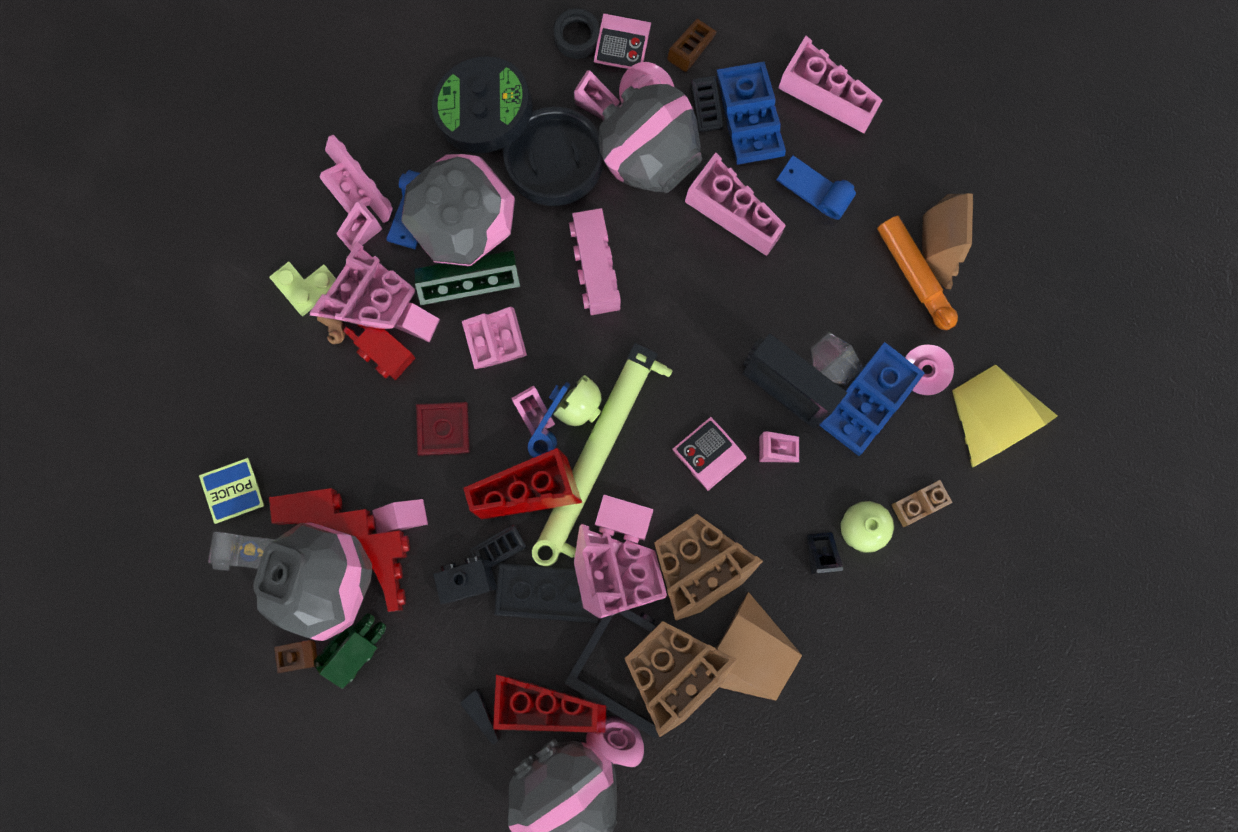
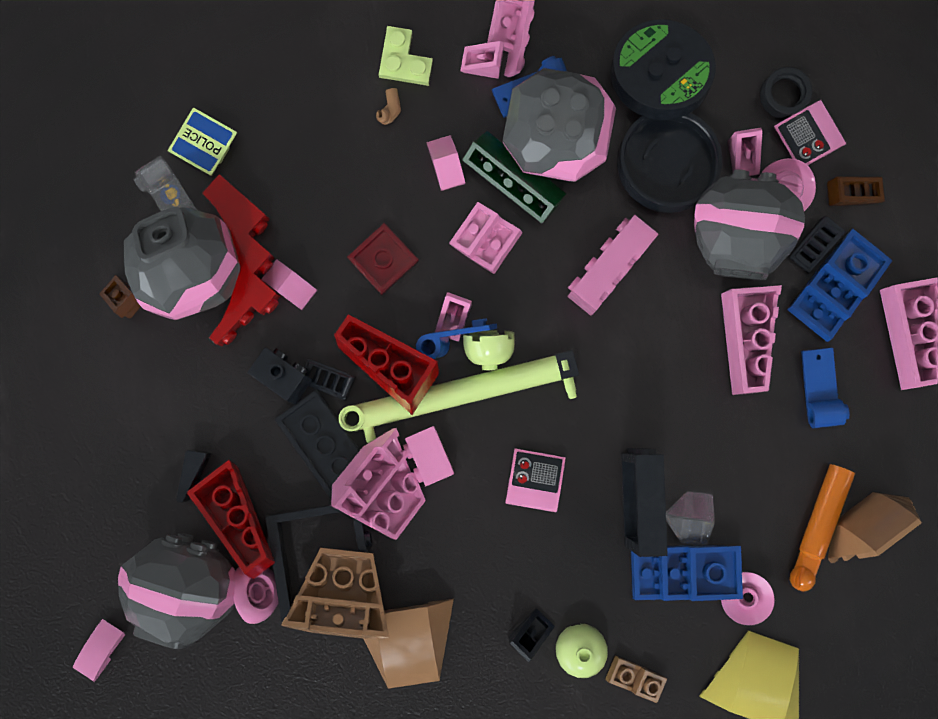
camera: 55 degrees right, 5 degrees up
bright pink wedge [310,242,415,329] -> none
dark green hinge [314,613,386,689] -> none
red hinge [343,324,415,380] -> none
medium nougat wedge [654,514,763,620] -> none
bright pink slope [759,431,799,462] -> none

